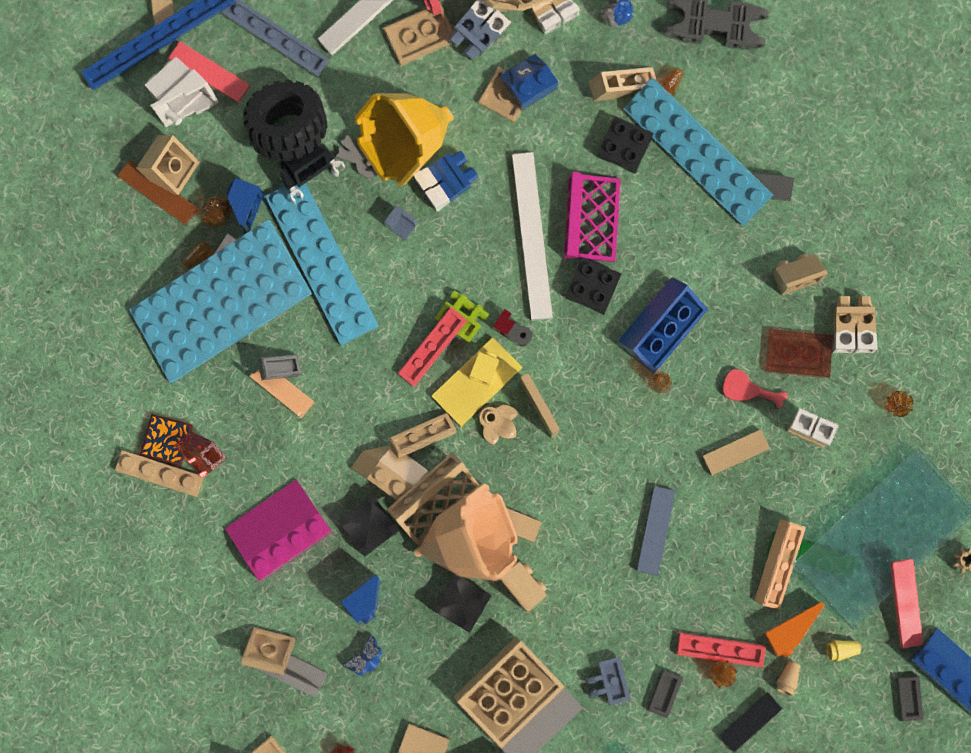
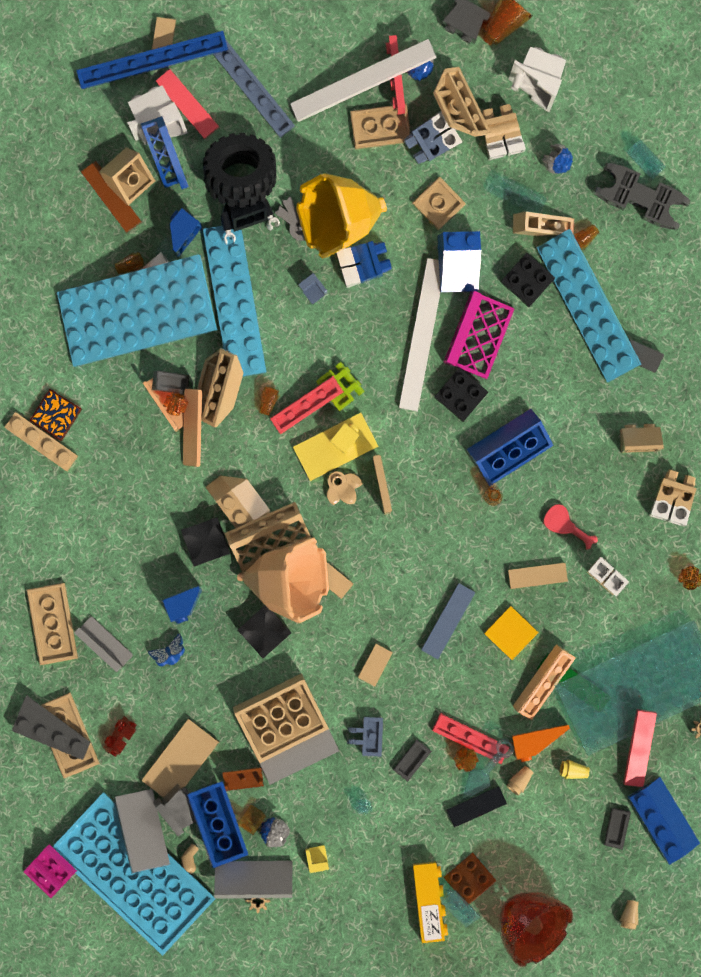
camera: 15 degrees right, 5 degrees up
clear red slope [175,431,227,478] -> none
clear orange head [200,195,232,228] -> none
dark pink slope [225,479,333,582] -> none
tan tile [241,627,295,675] -> none
tan tile [389,413,457,459] -> none
leg [492,309,532,347] -> none
blue slope [500,54,558,111] -> none
tan slope [500,561,547,612] -> none
clear red tile [765,329,833,378] -> none
none -> tan tile [27,583,78,665]
none -> blue fence [141,116,189,189]
none -> clear orange gear [163,392,188,416]
none -> light nougat slope [183,389,202,467]
none -> tan wedge [197,348,244,427]
none -> clear orange cone [259,386,279,416]
none -> tan tile [358,644,393,686]
none -> slope [437,231,481,293]
none -> clear light blue piece [463,738,514,800]
none -> yellow tile [484,606,539,660]
none -> clear light blue tile [487,174,547,213]

